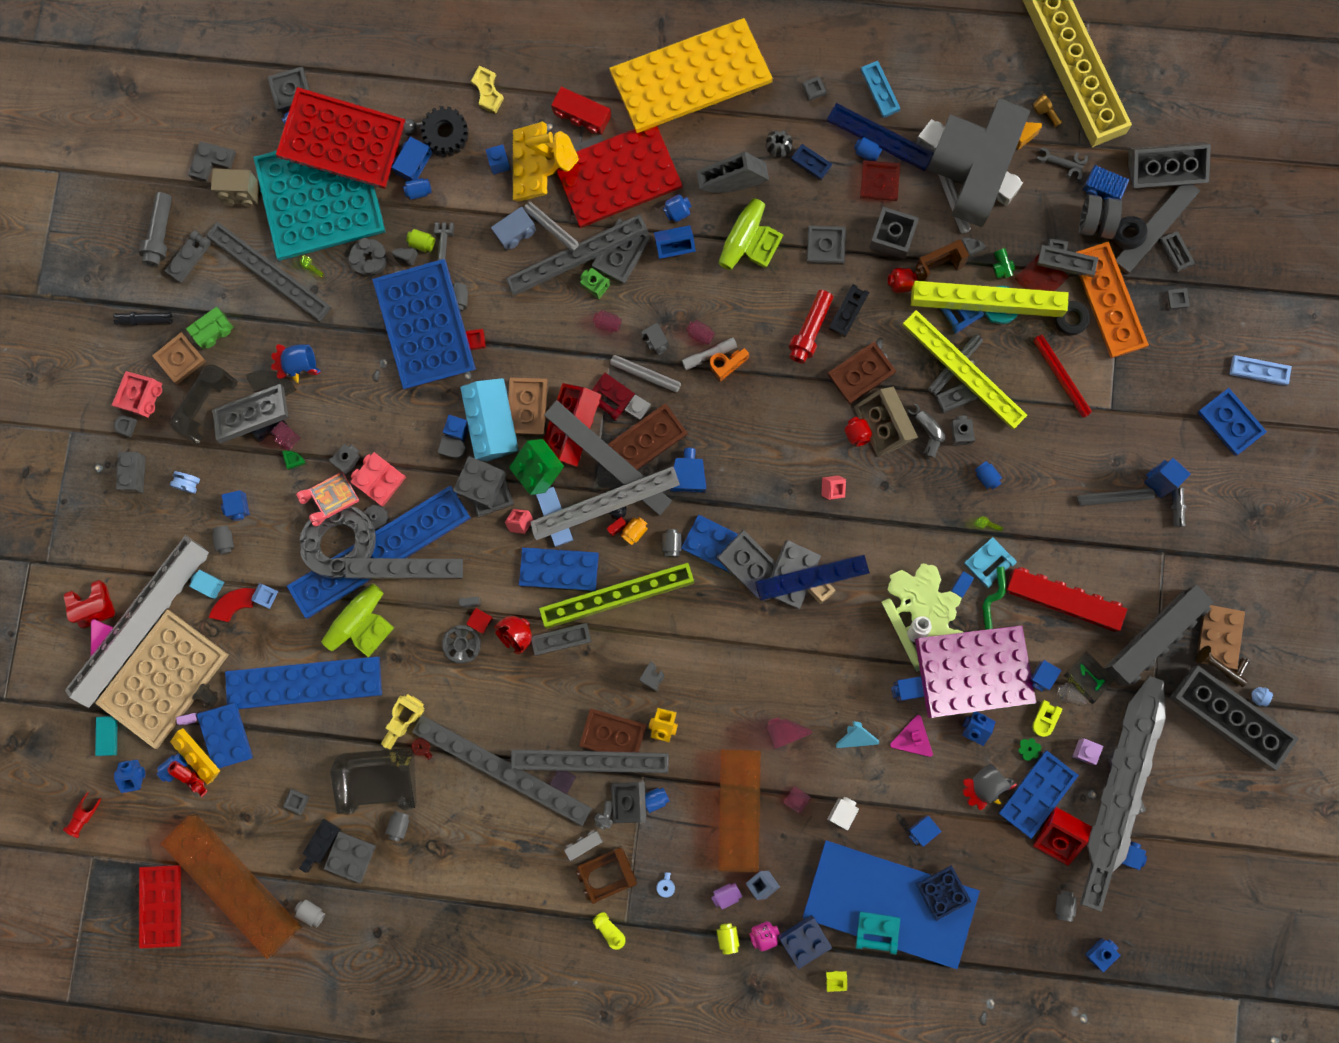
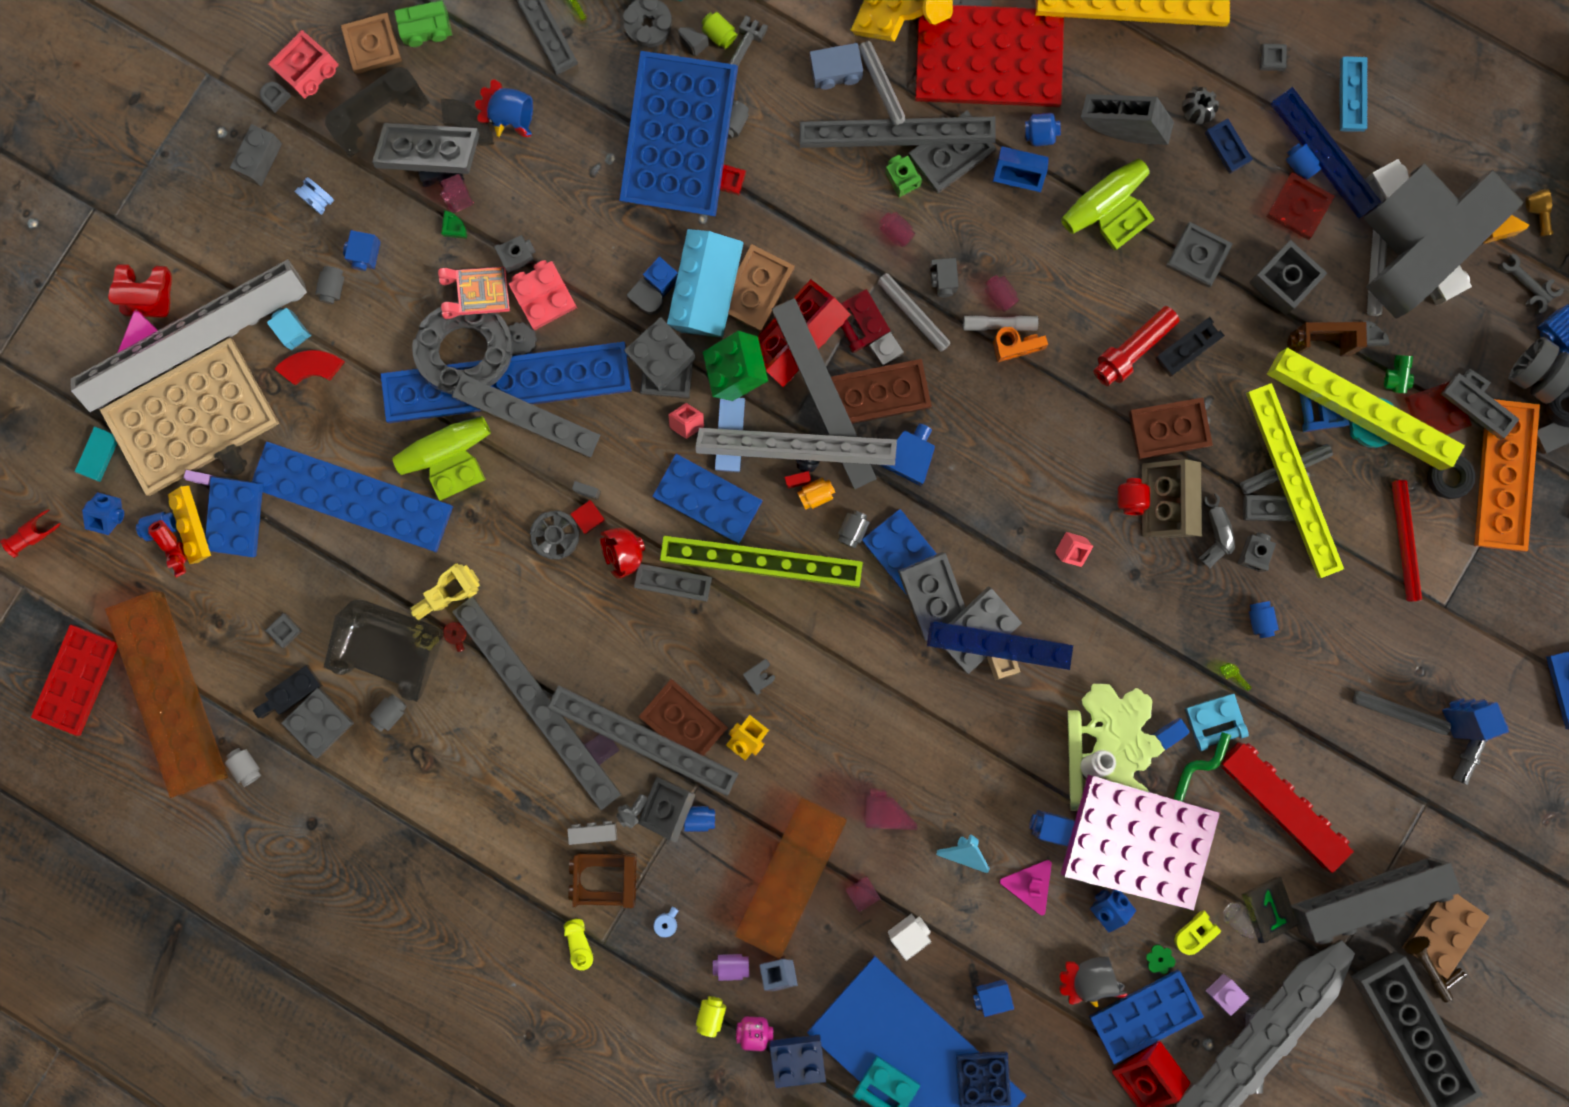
camera: 15 degrees right, 5 degrees up
medium blue plate [251,583,278,609] -> none
red head [887,268,917,293] -> none
blue brick [1030,660,1062,692] -> none
light blue plate [1251,687,1273,707] -> none

